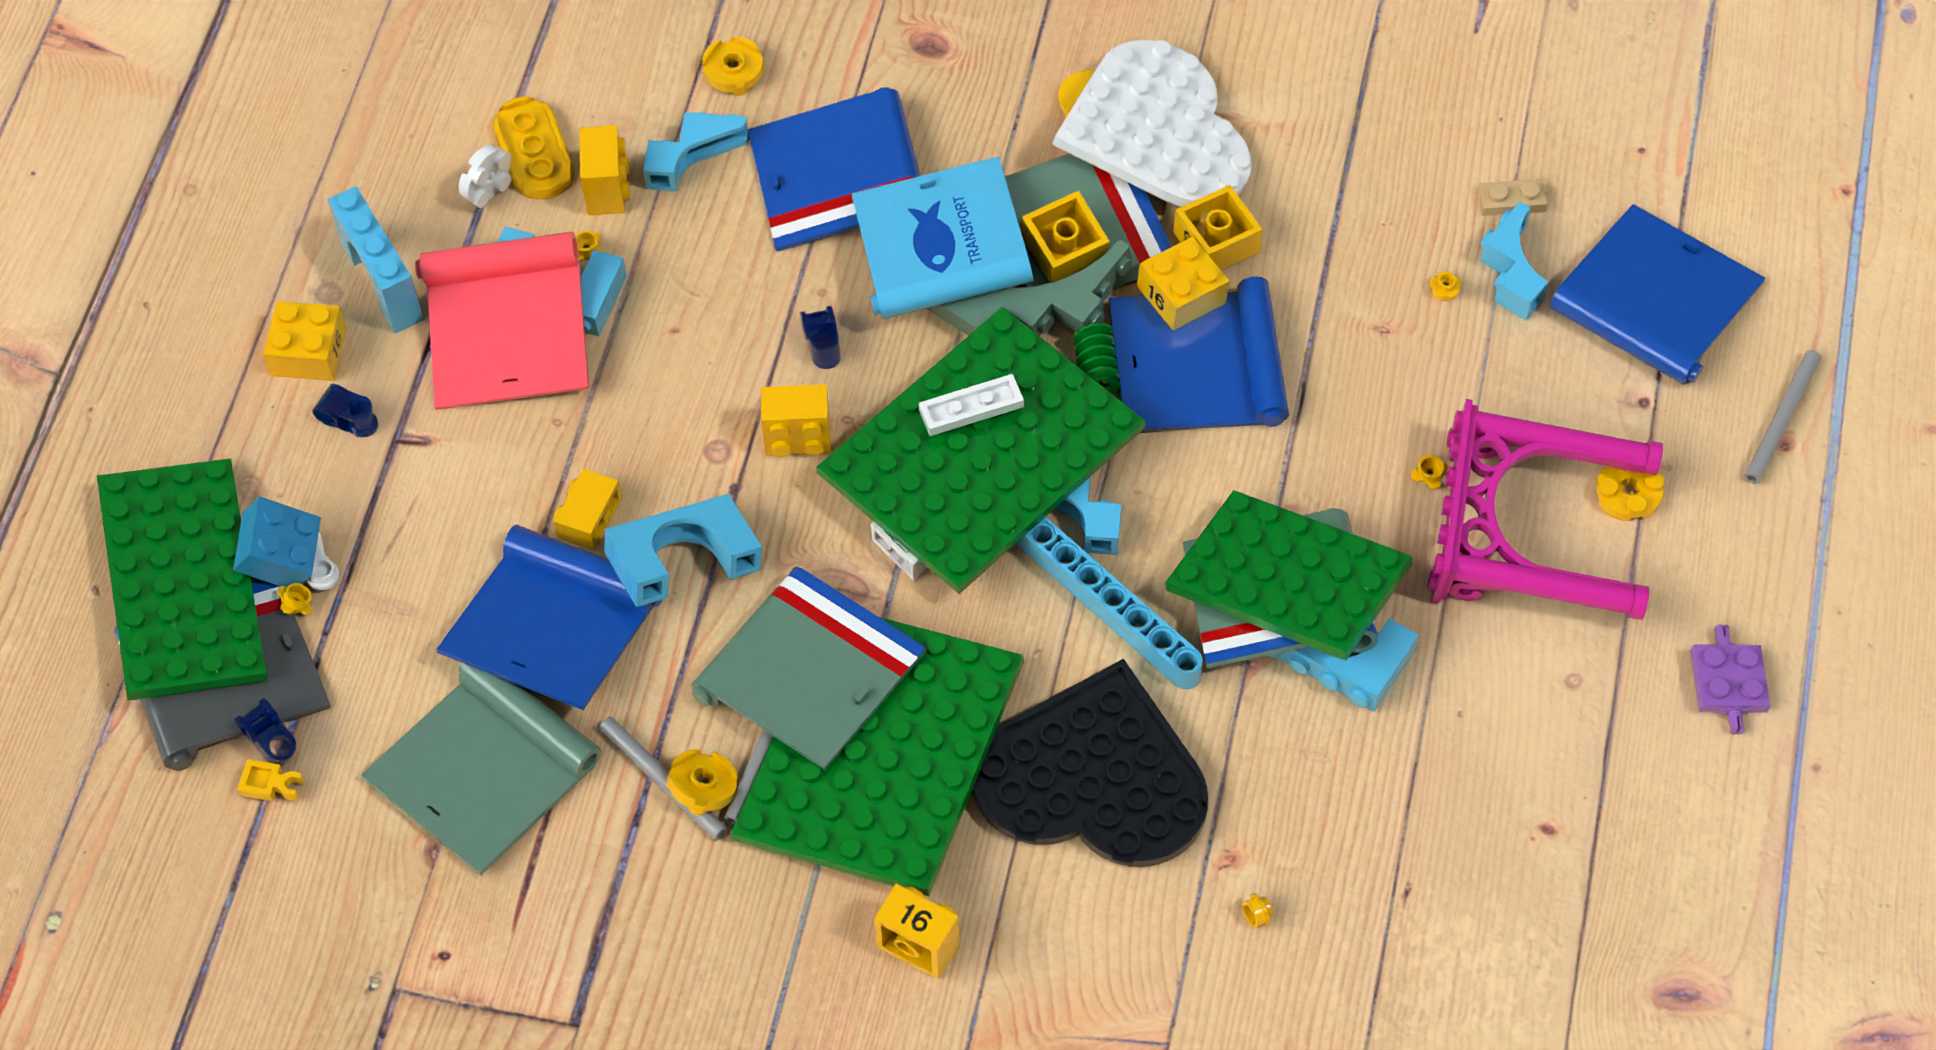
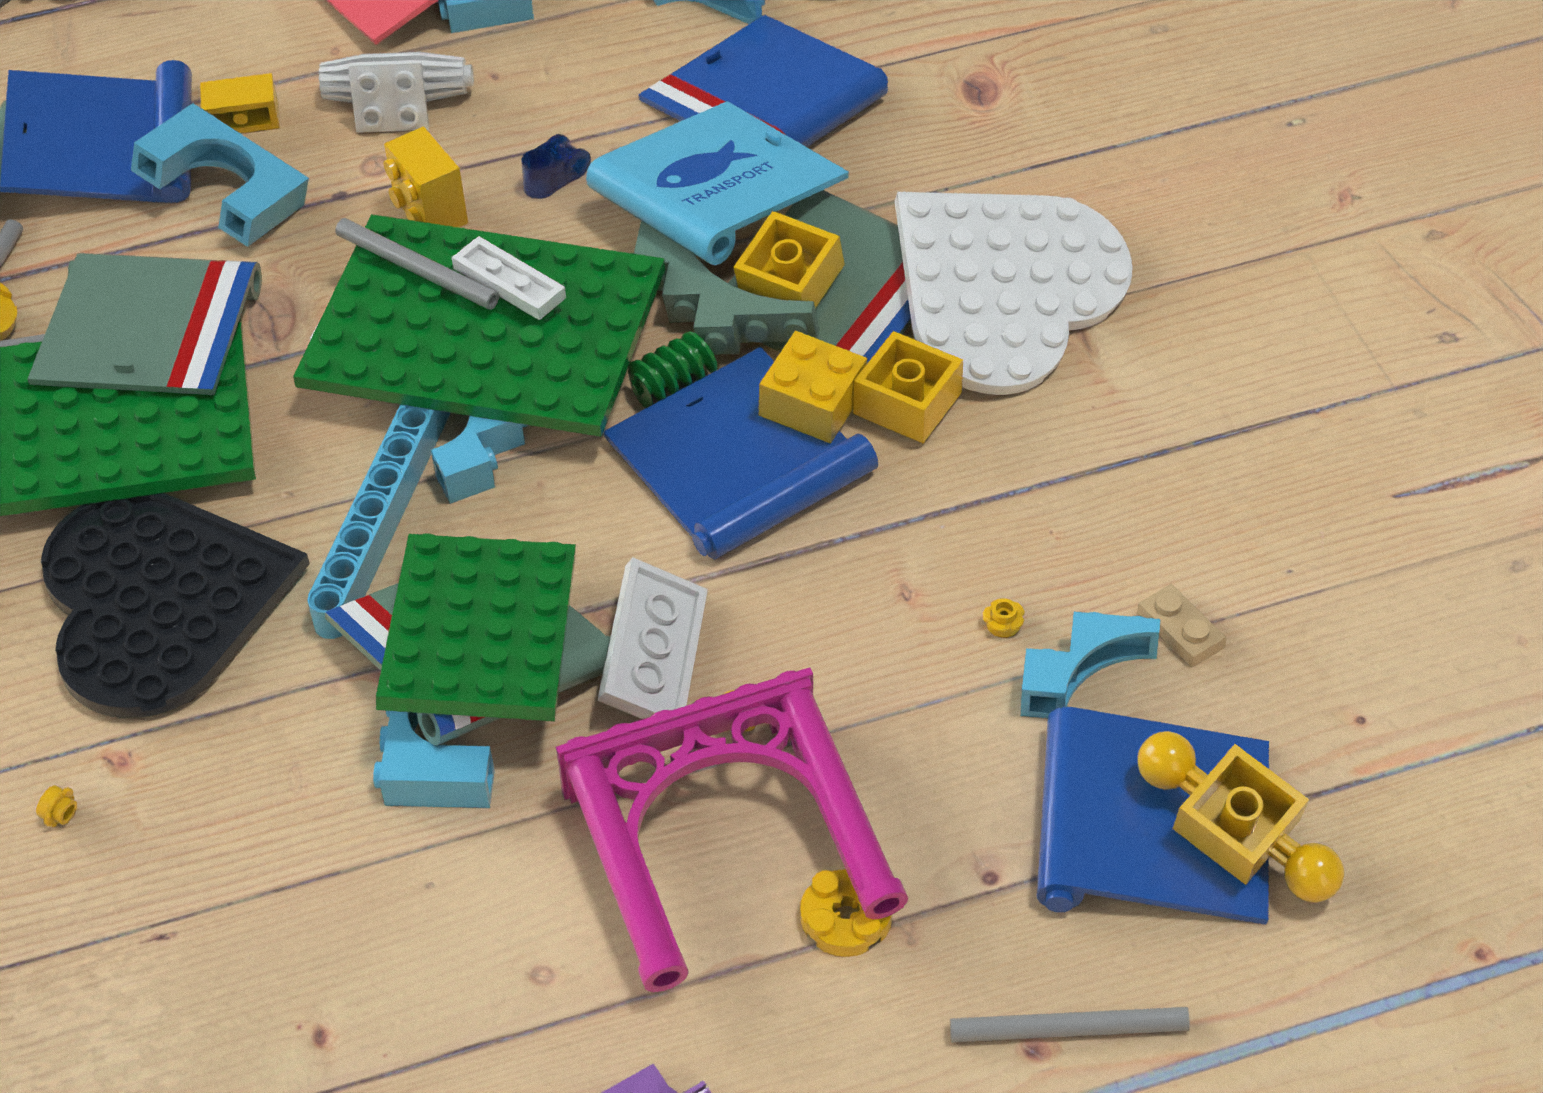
camera: 60 degrees right, 10 degrees down
none -> white plate [319,52,474,133]
none -> light grey piece [335,218,499,310]
none -> white plate [597,557,708,719]
none -> yellow brick [1137,731,1344,902]

